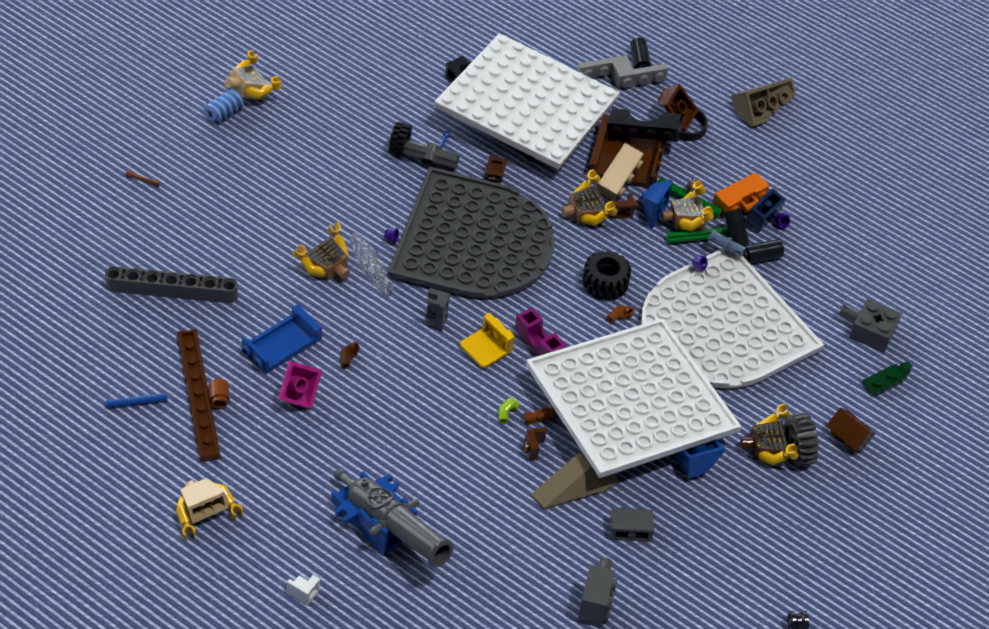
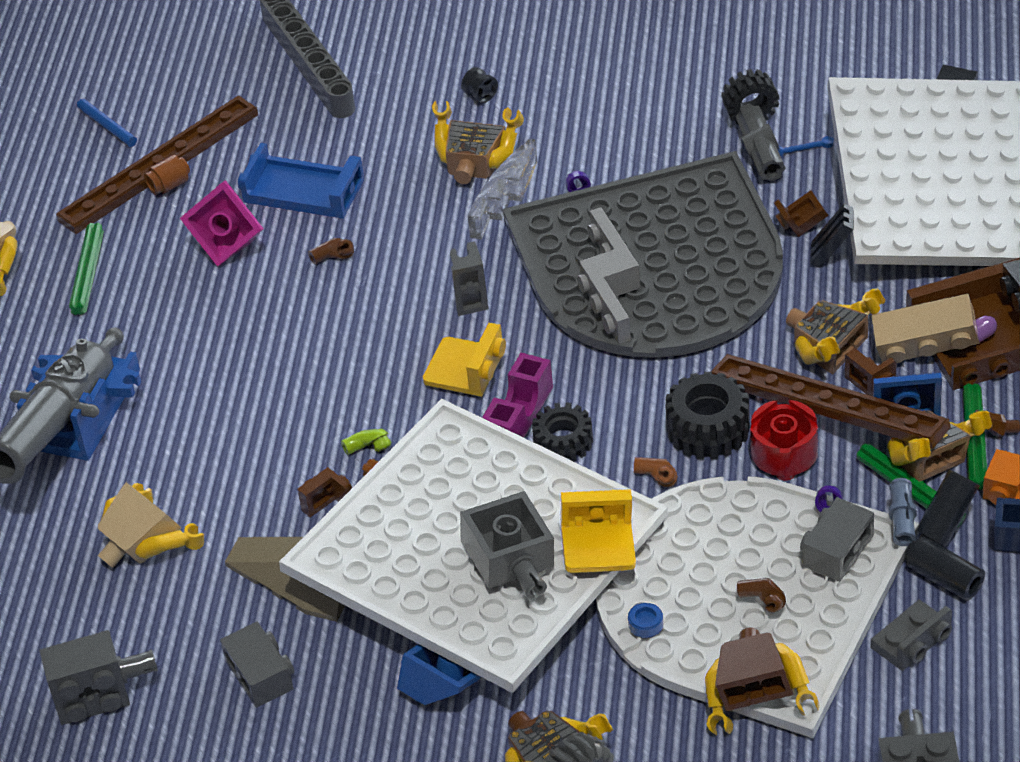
camera: 70 degrees right, 5 degrees down
none -> green axle [69,223,104,315]
none -> tan torso [97,482,204,568]
none -> dark grey brick [460,491,554,599]
none -> black wheel [461,67,498,103]
none -> black tyre [532,402,593,462]
none -> yellow bracket [560,489,636,573]
none -> light grey bracket [577,207,640,344]
none -> blue tile [628,603,664,638]
none -> reddish brown torso [705,627,820,735]
none -> reddish brown tile [711,354,951,449]
none -> reddish brown arm [737,578,786,613]
none -> red brick [750,400,818,481]
none -> dark grey brick [800,497,874,582]
none -> black tile [810,203,854,268]
none -> dark grey bracket [870,599,952,672]

